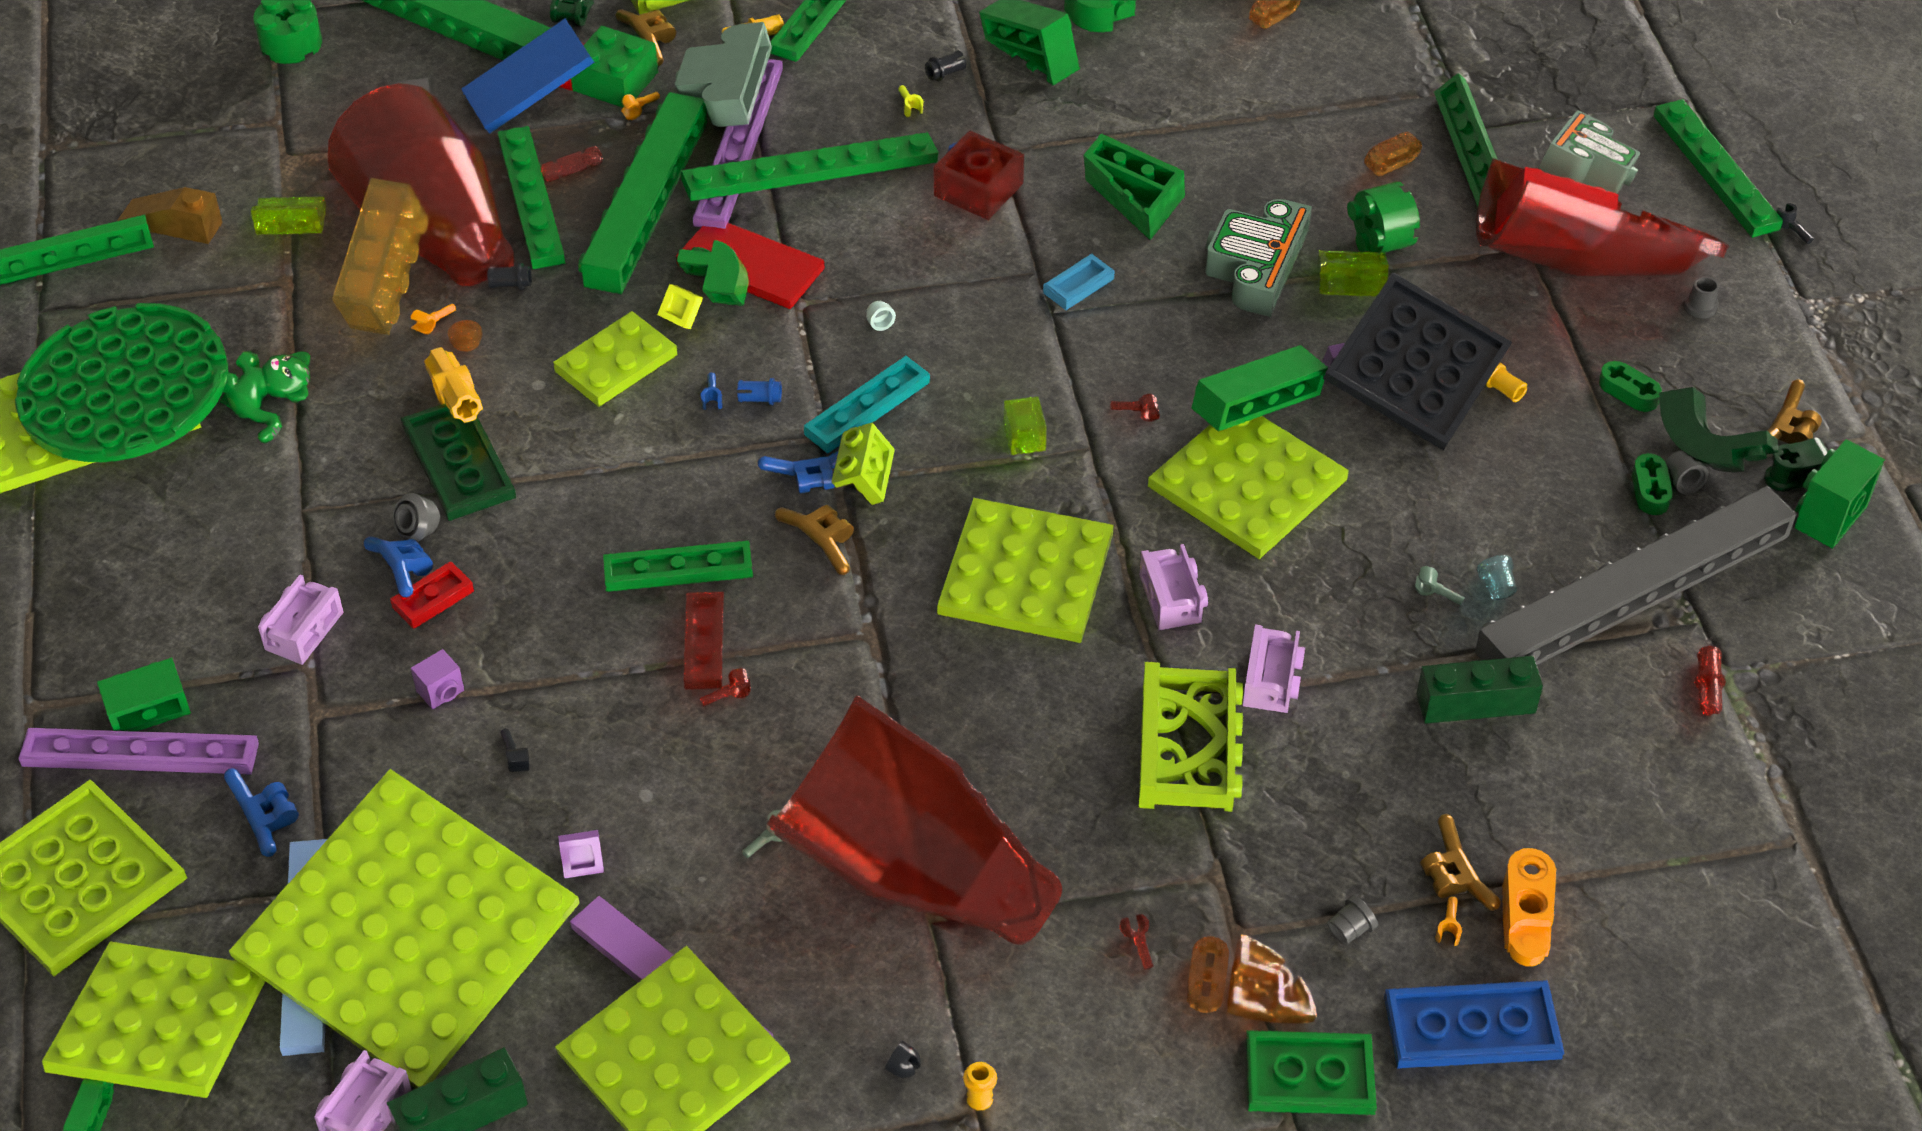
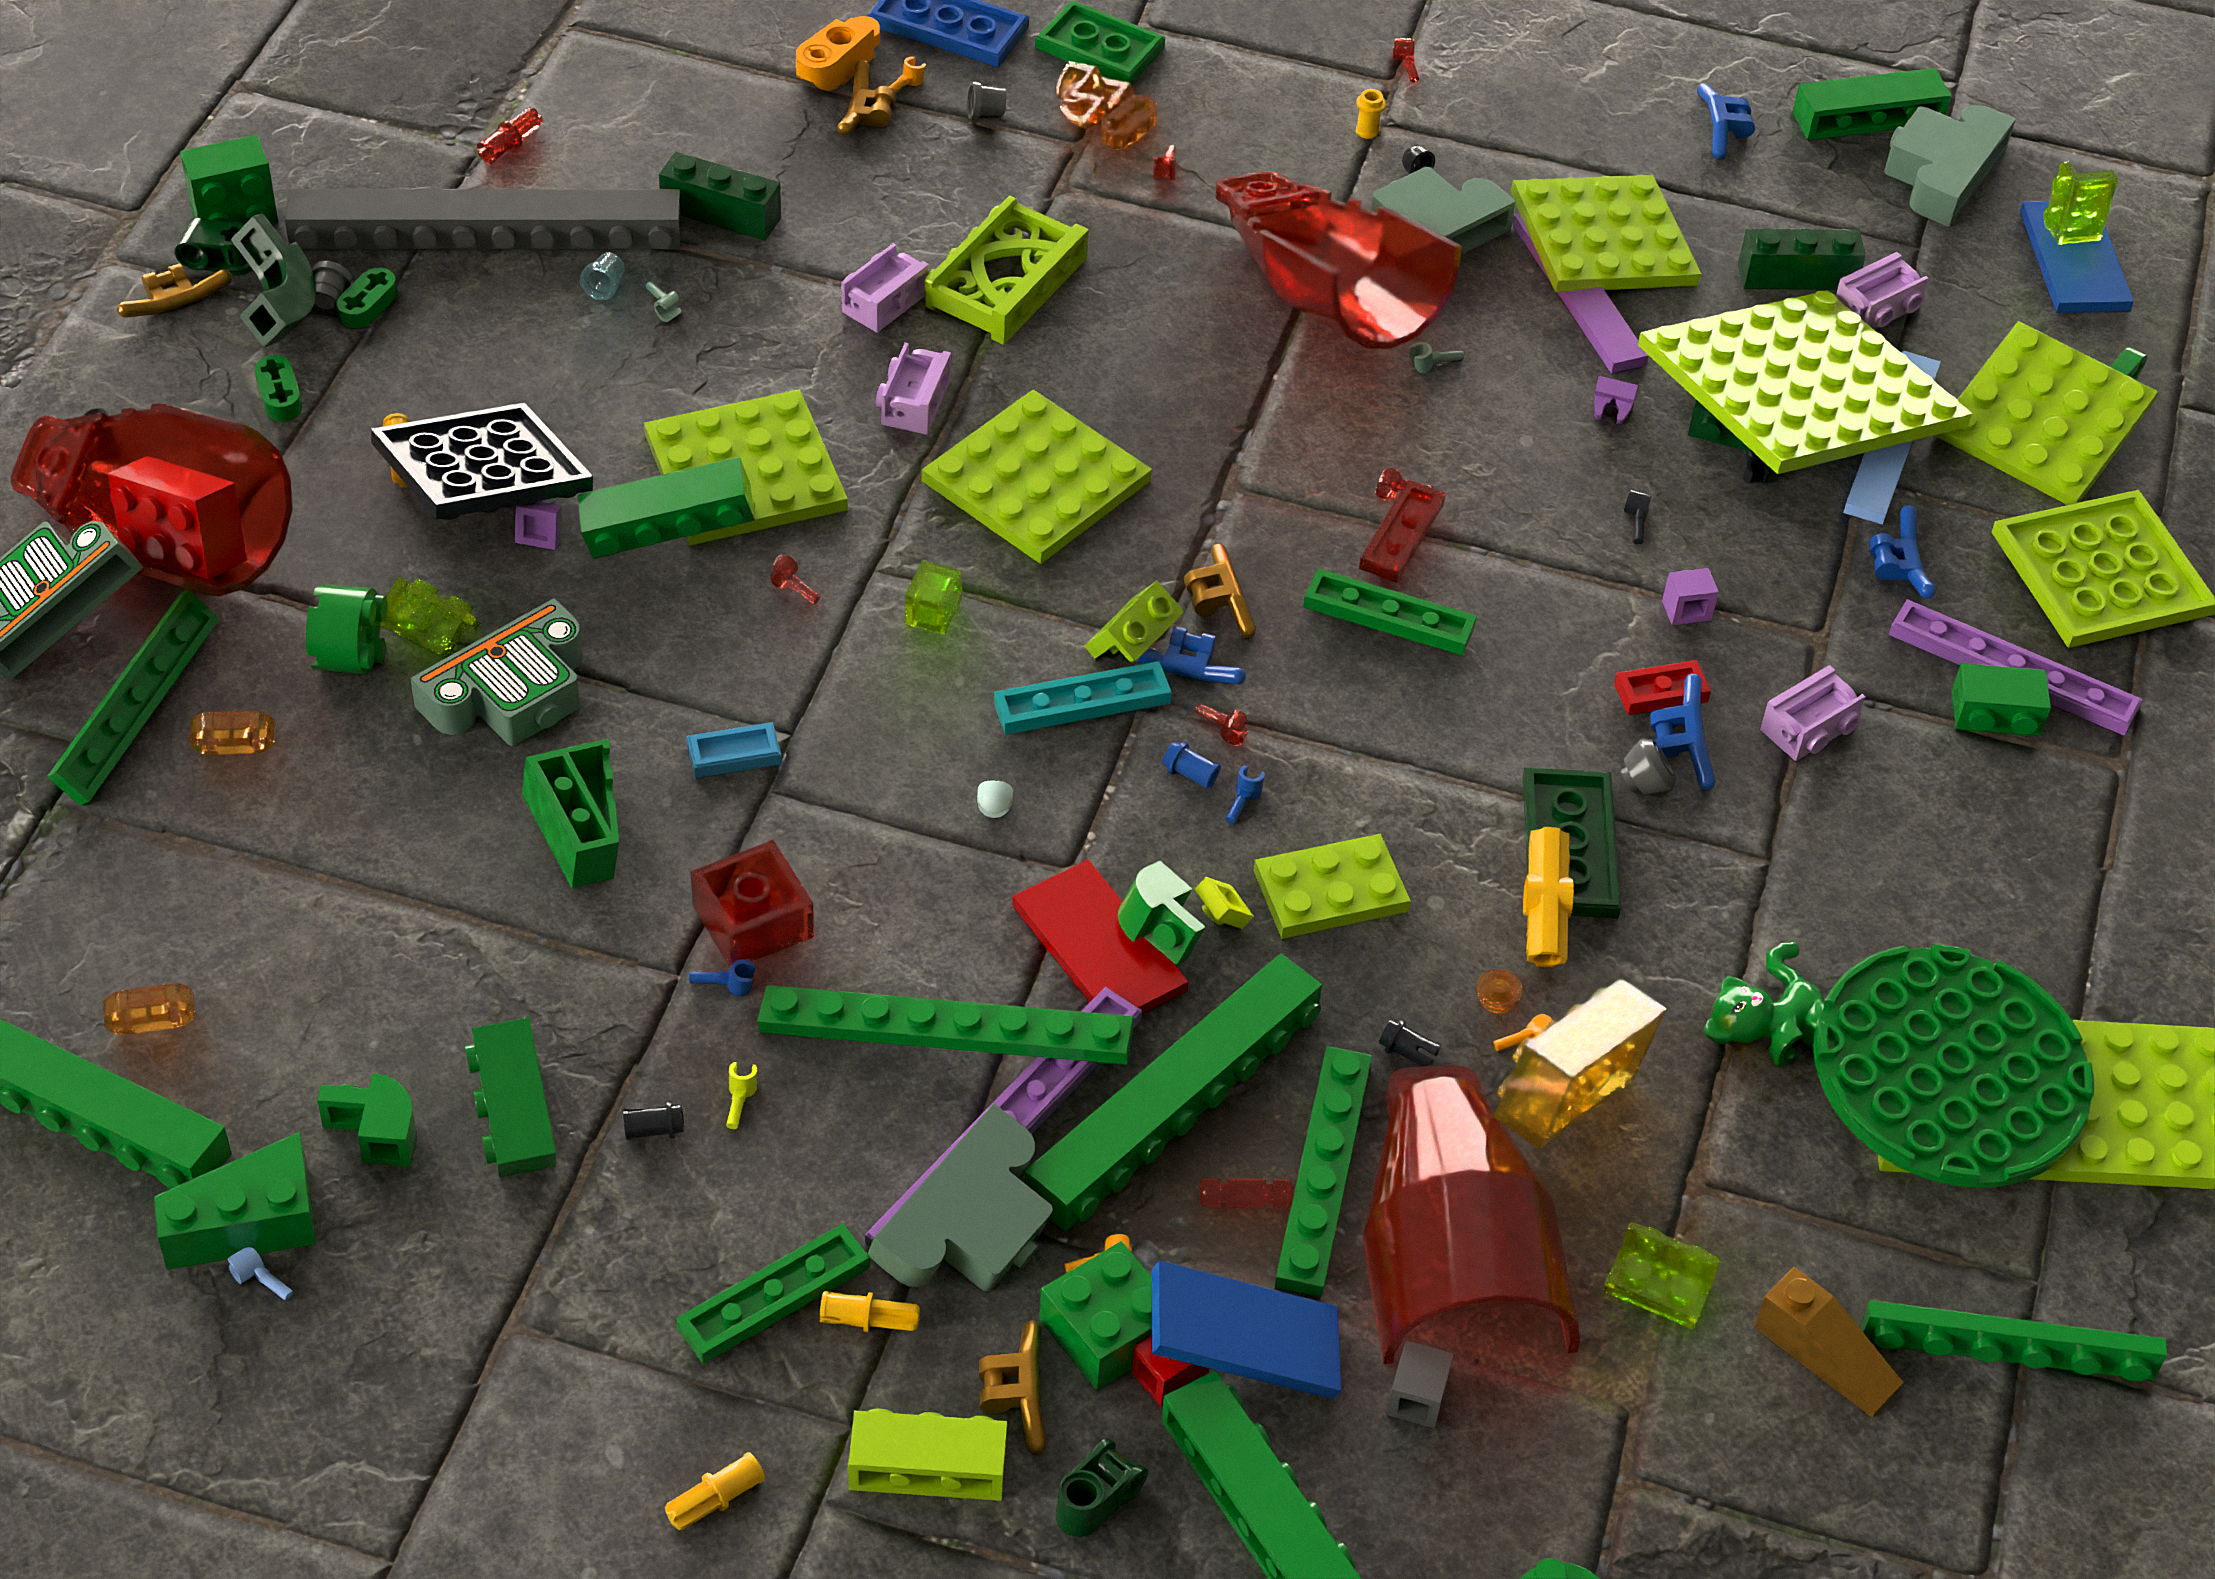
camera: 155 degrees left, 0 degrees up
none -> clear red hand [1195,703,1248,745]
none -> sand green brick [1369,167,1516,287]

